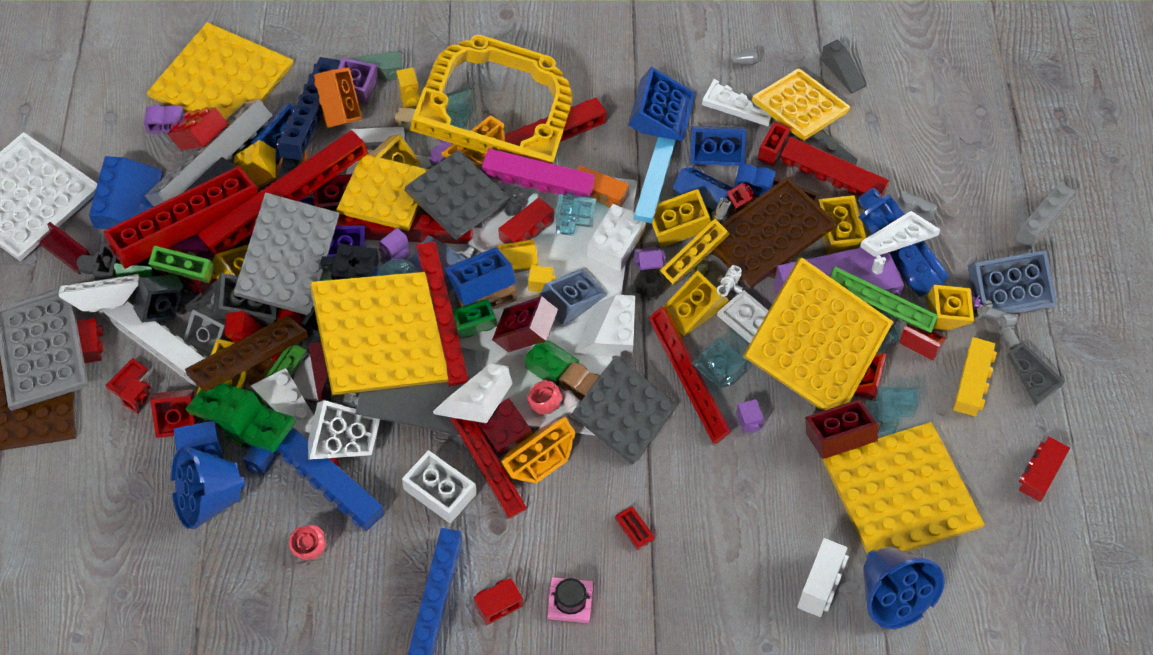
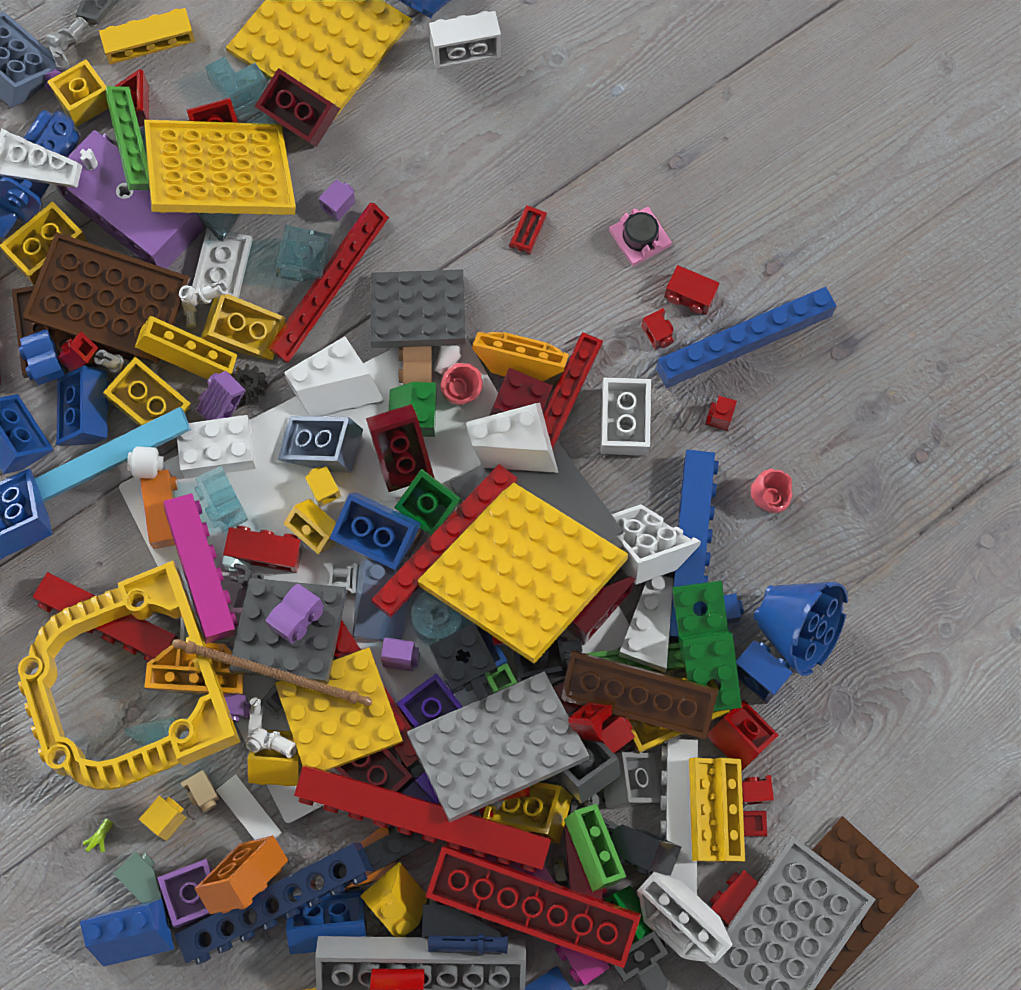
camera: 125 degrees left, 15 degrees up
none -> blue slope [80,898,174,967]
none -> lime bar [83,818,114,853]
none -> white head [127,446,163,479]
none -> medium nougat hose [172,639,373,706]
none -> white pin [245,697,297,758]
none -> medium lavender brick [266,584,324,644]
none -> dark blue pin [428,934,508,955]
none -> red slope [568,702,612,742]
none -> red brick [641,308,674,349]
none -> yellow brick [689,757,745,863]
none -> red brick [705,396,737,431]

